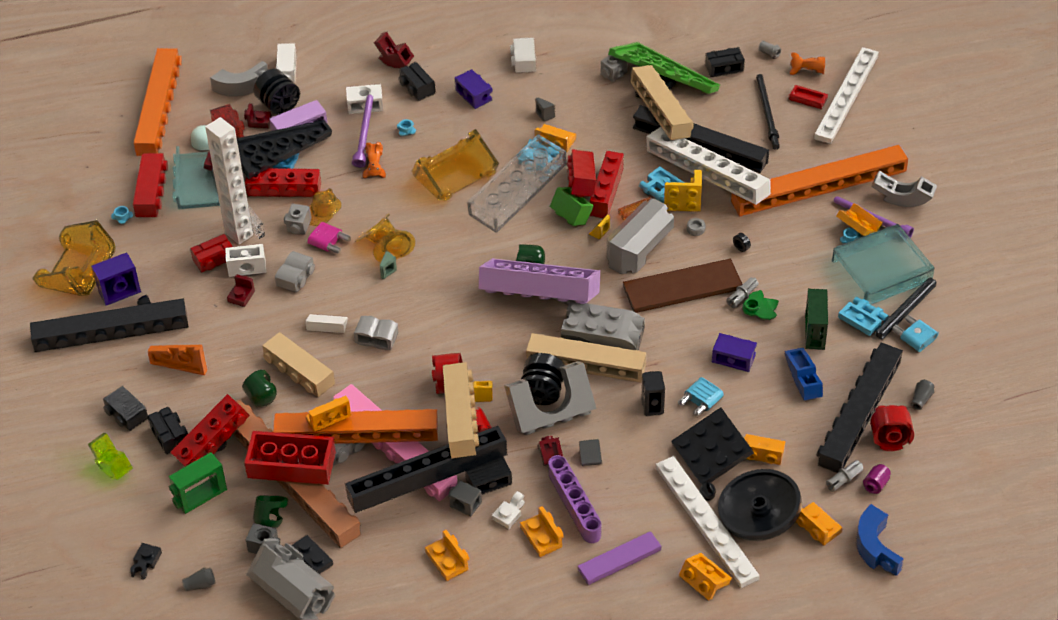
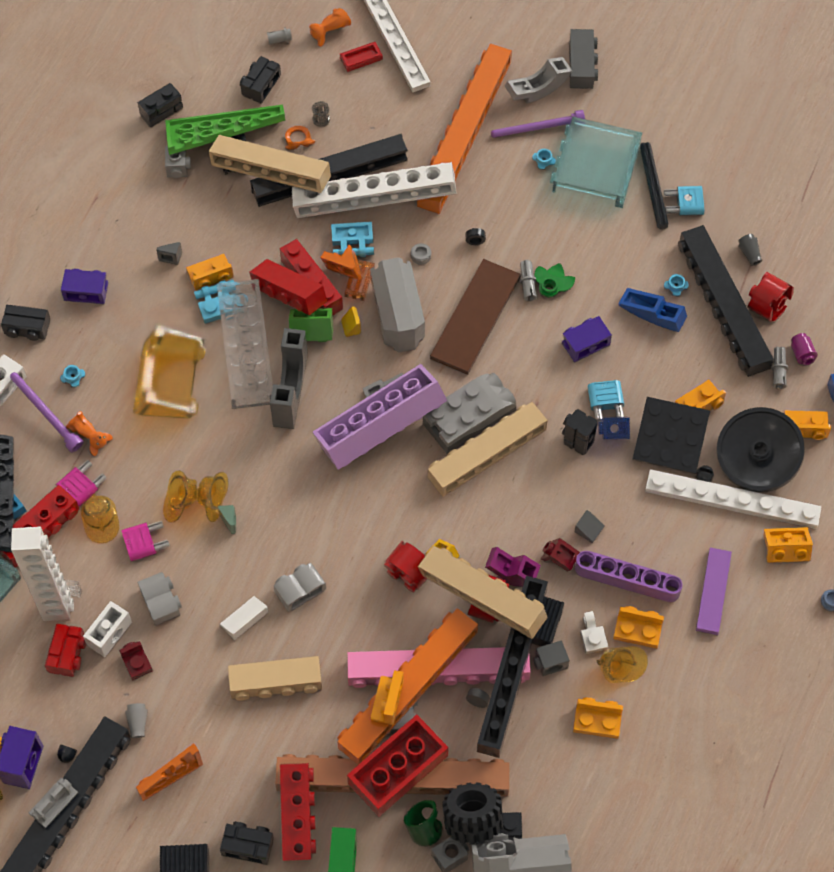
camera: 50 degrees left, 15 degrees up
dark green helmet [242,370,277,407] -> none
light grey brick [284,204,312,235] -> none
light grey arch [504,361,596,435] -> none
white brick [510,38,536,73] -> none
dark green helmet [516,244,545,264] -> none
black wheel [521,353,565,405] -> none
yellow bracket [664,170,702,212] -> none
black bar [756,74,780,150] -> none
dark green window [805,288,828,350] -> none
light orange bracket [836,203,882,238] -> none
medium azure plate [838,297,889,336] -> none
none -> light grey hinge [29,778,79,828]
none -> dark pink piece [56,460,107,507]
none -> light grey cone [125,703,148,738]
none -> black brick [137,83,183,127]
none -> dark grey arch [270,328,308,429]
none -> orange piece [285,126,315,150]
none -> clear smoke bush [312,101,330,127]
none -> orange slope [320,245,362,280]
none -> black tyre [442,782,503,844]
none -> magenta brick [485,547,541,587]
none -> dark grey brick [569,29,598,89]
none -> clear yellow piece [596,646,648,683]
none -> clear blue brick [598,416,630,439]
none -> medium azure plate [664,274,689,296]

